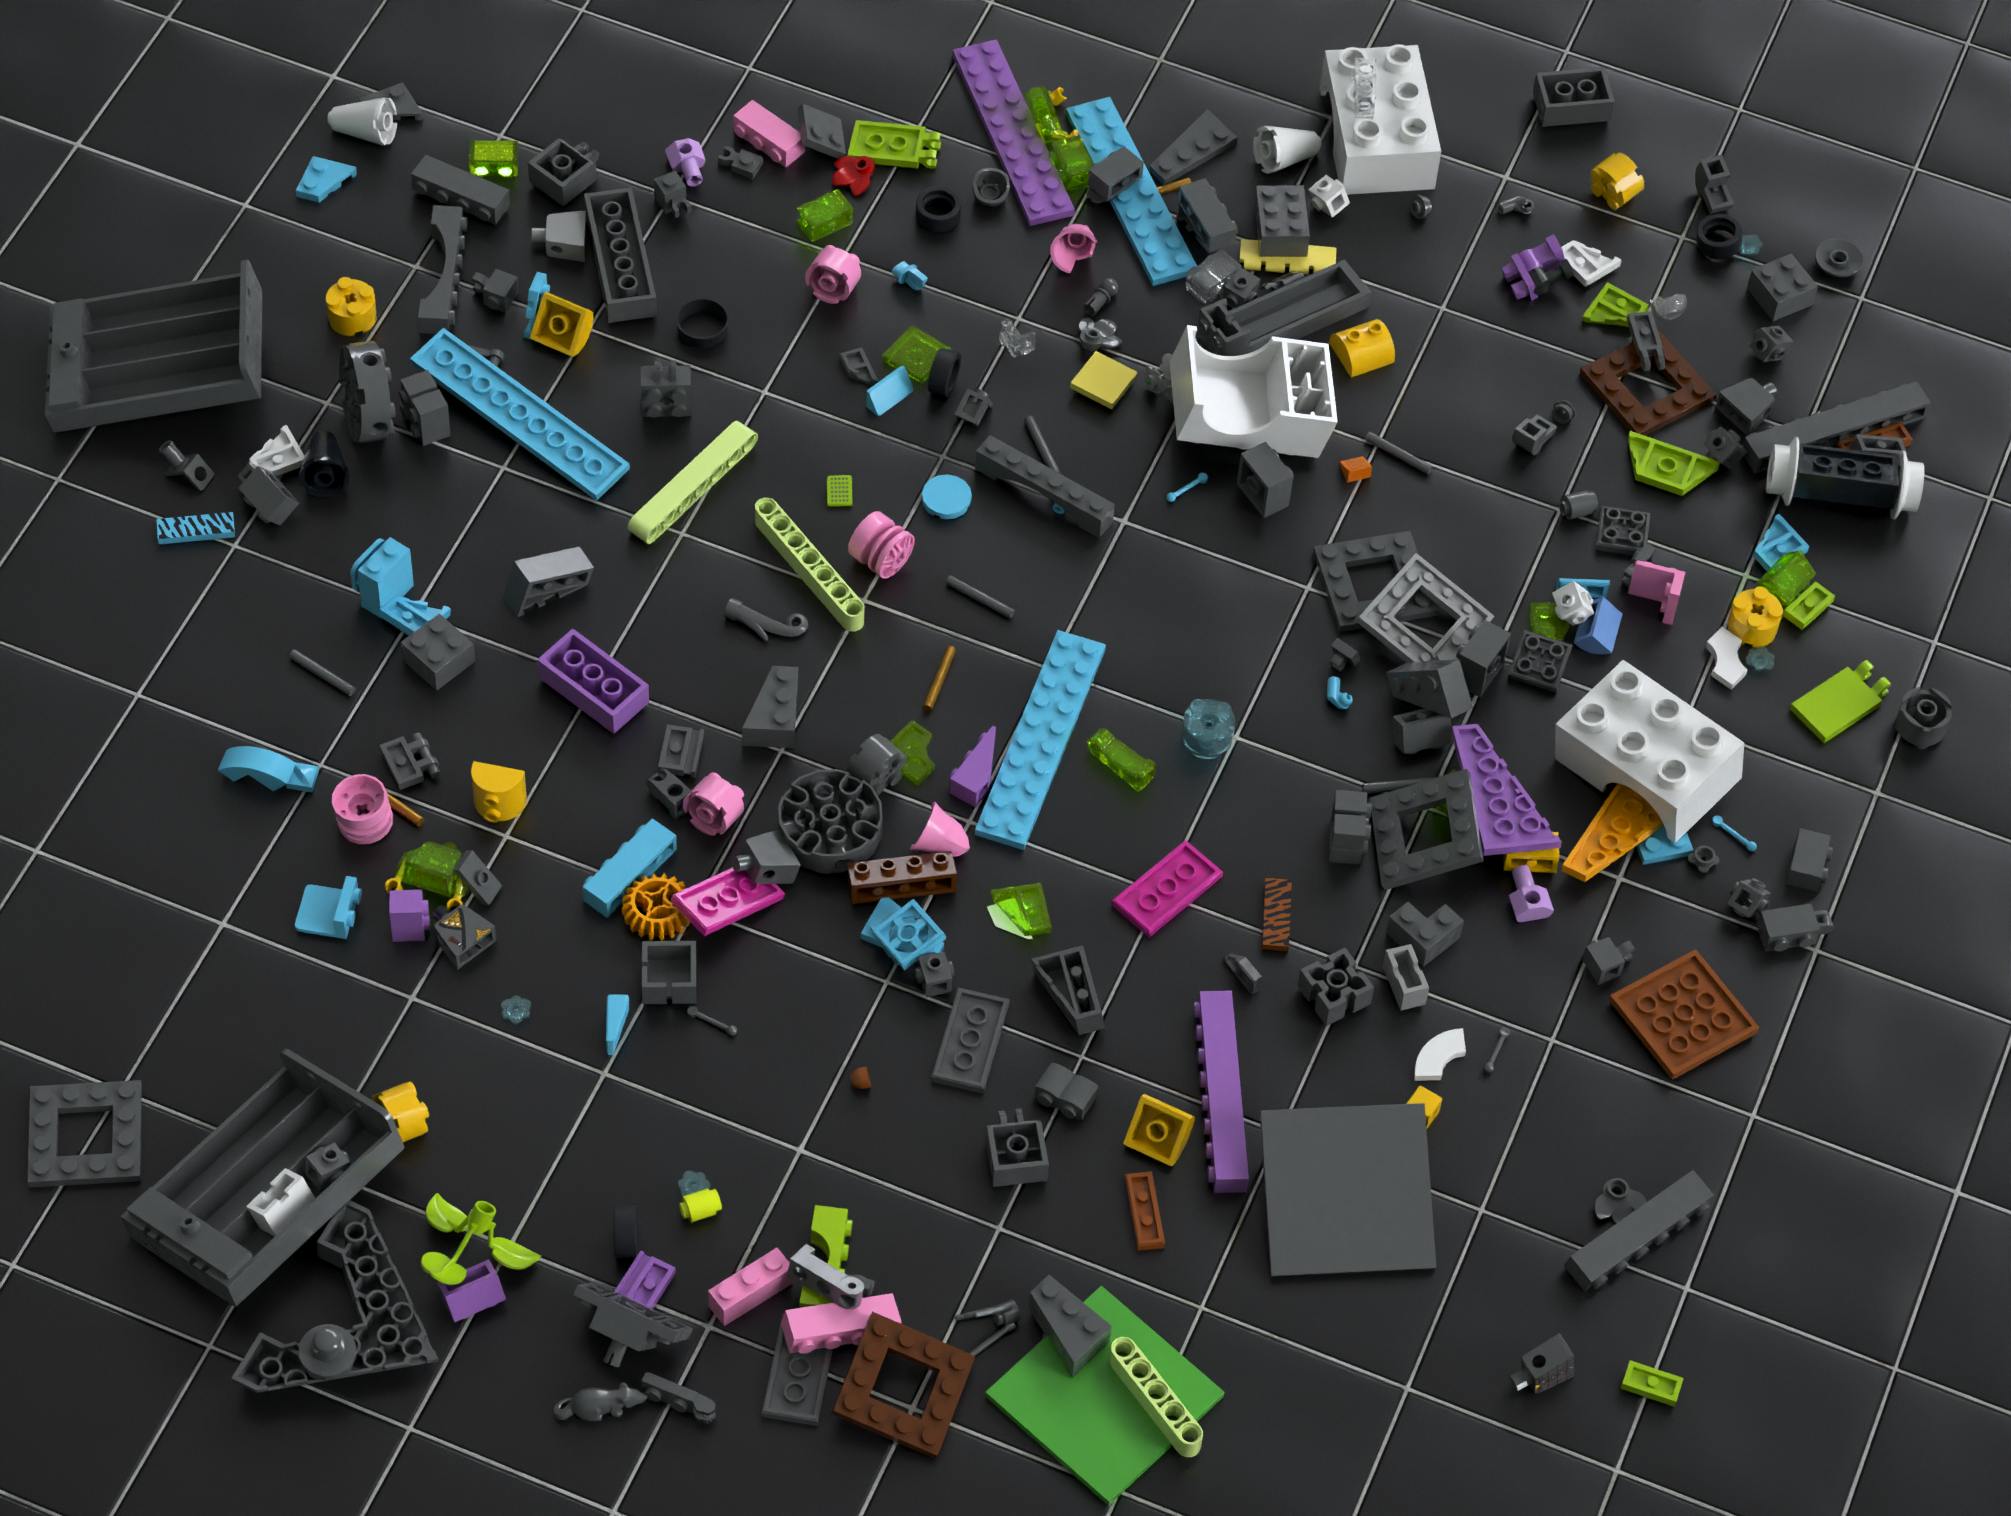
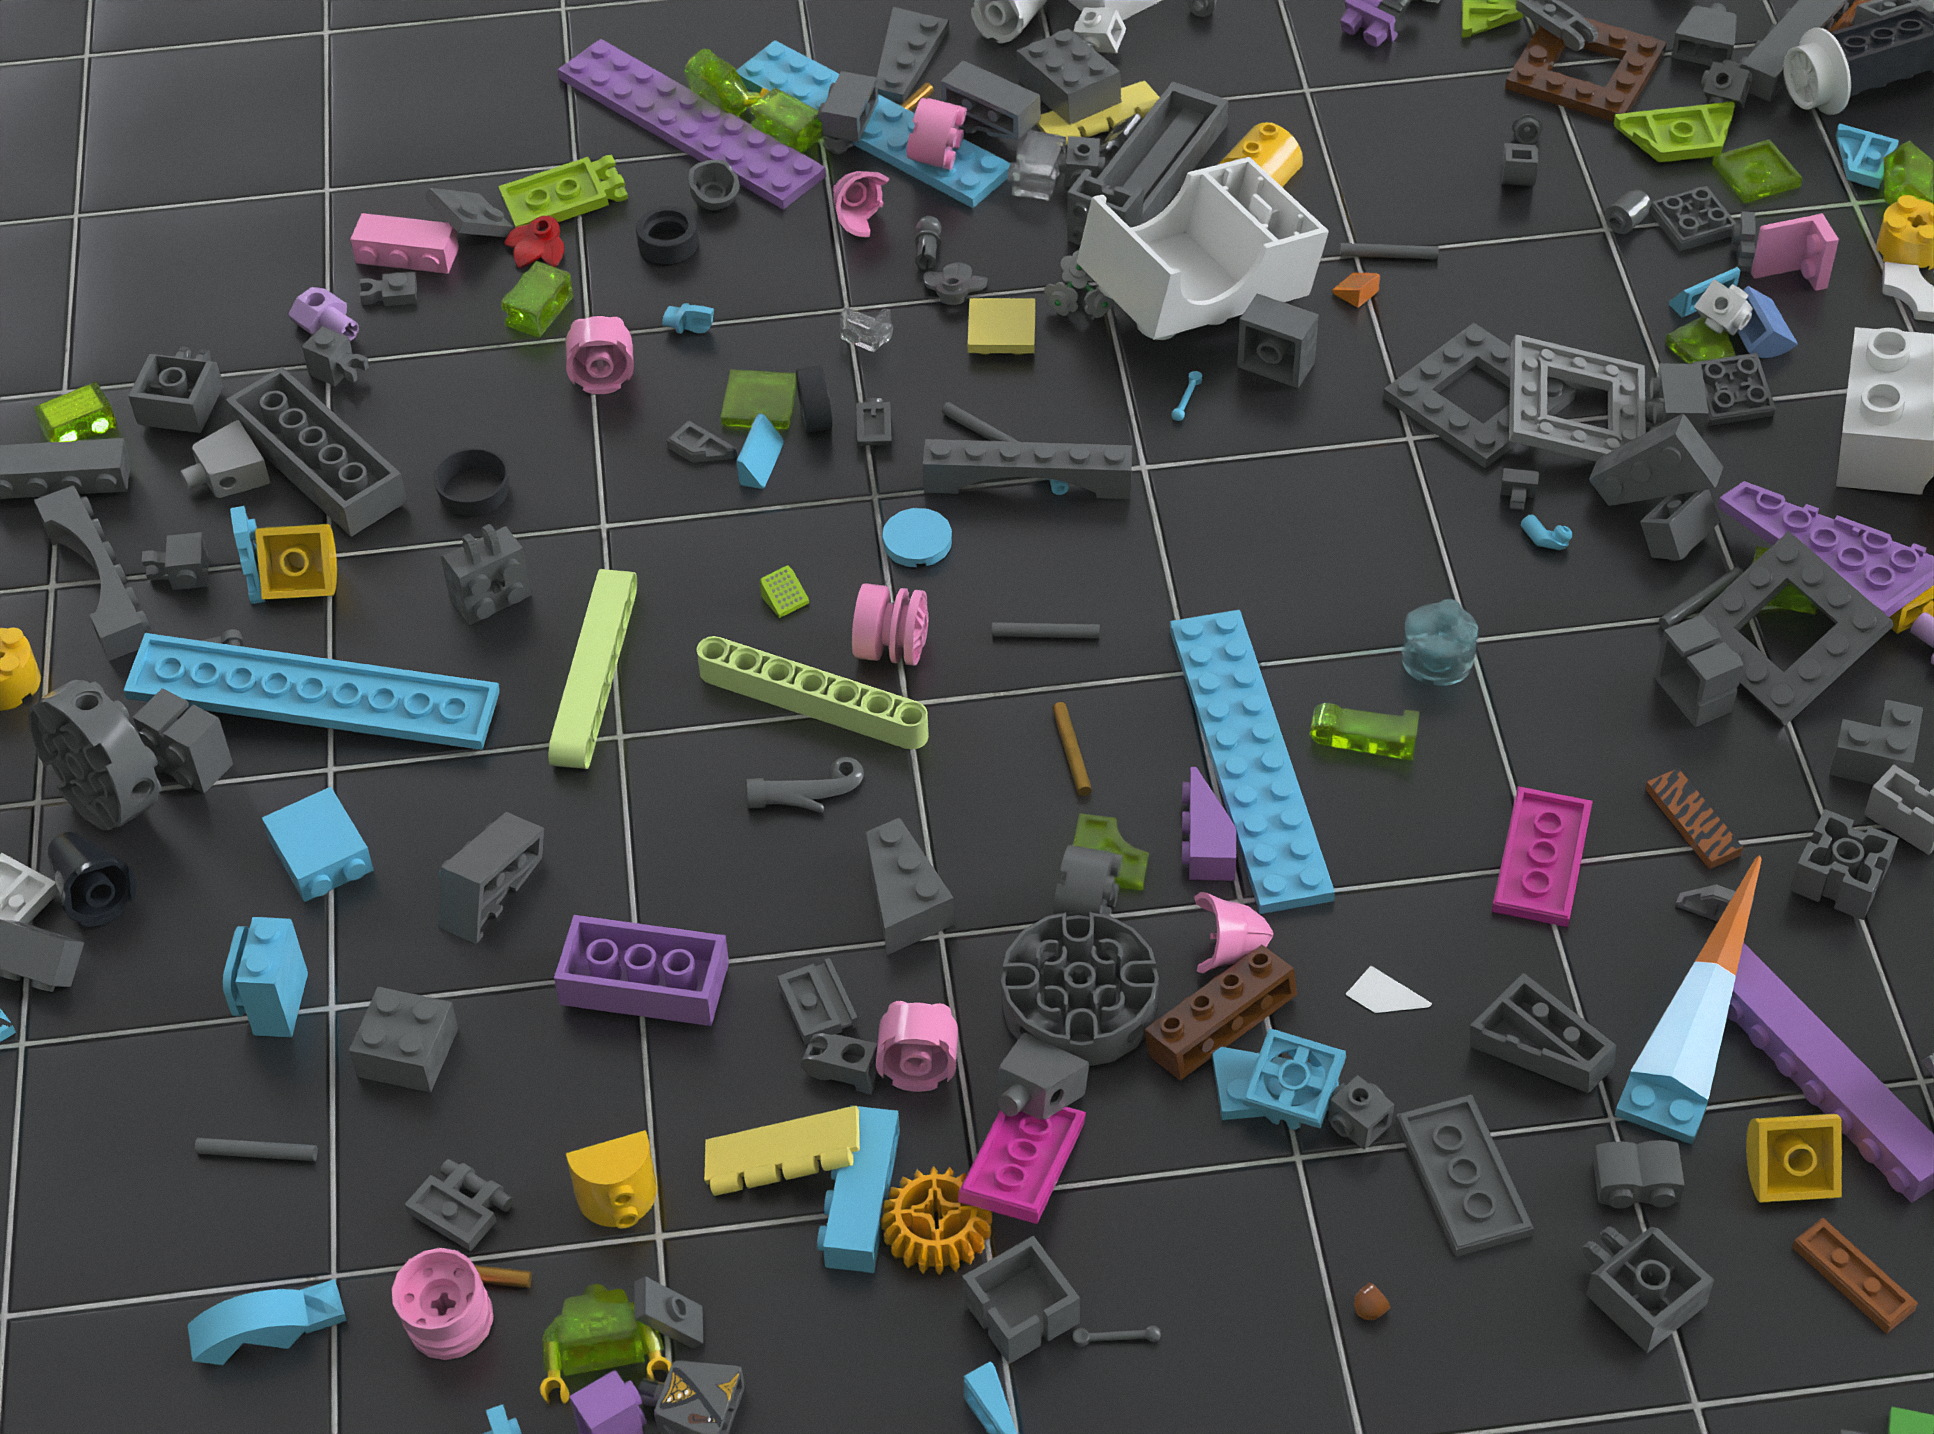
camera: 25 degrees left, 5 degrees down
medium azure wing [379,596,451,636] -> none
clear neon green wing [991,883,1051,936] -> none
none -> medium azure brick [262,787,374,902]
none -> light yellow windscreen [704,1106,860,1196]
none -> bright pink brick [907,98,967,170]
none -> plate [1615,855,1761,1145]
none -> clear neon green tile [1712,139,1803,203]

